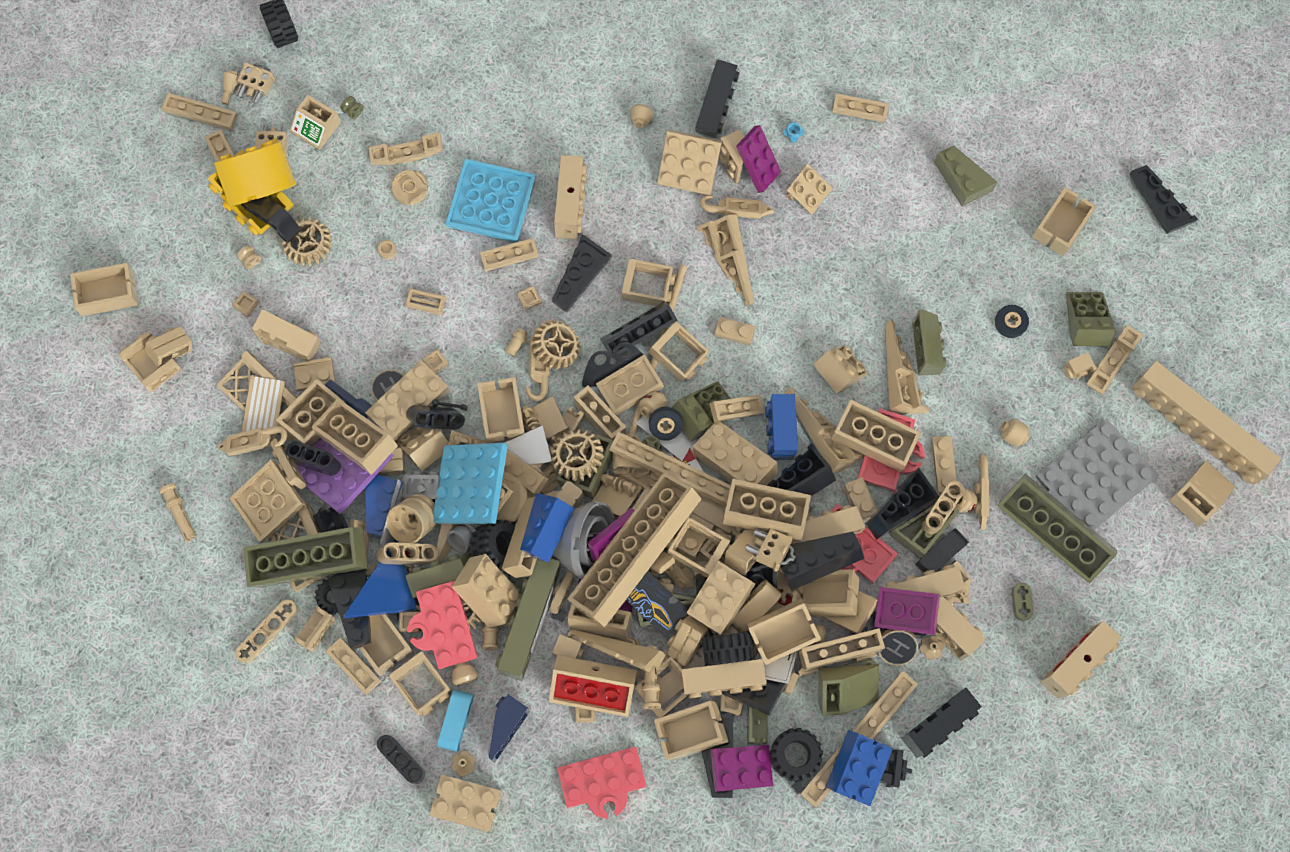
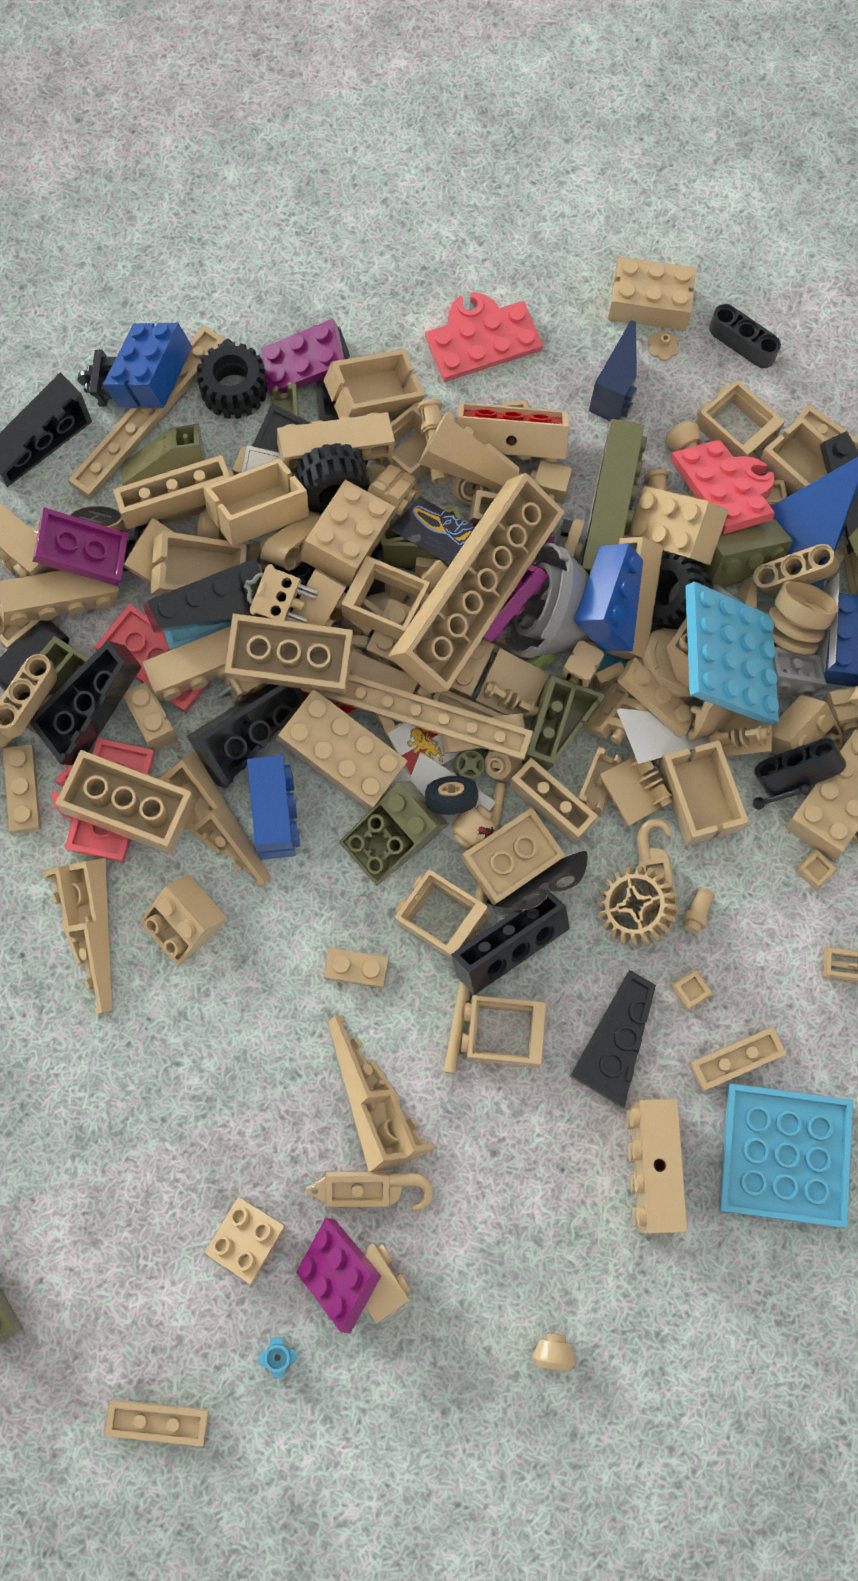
camera: 175 degrees right, 0 degrees up
medium azure beam [437,689,474,752] -> none
tan gear [551,429,604,481] -> none
tan plate [657,130,722,195] -> none
black wedge [695,59,740,138] -> none
tan plate [709,395,765,422] -> none
olive slope [912,309,946,375] -> none

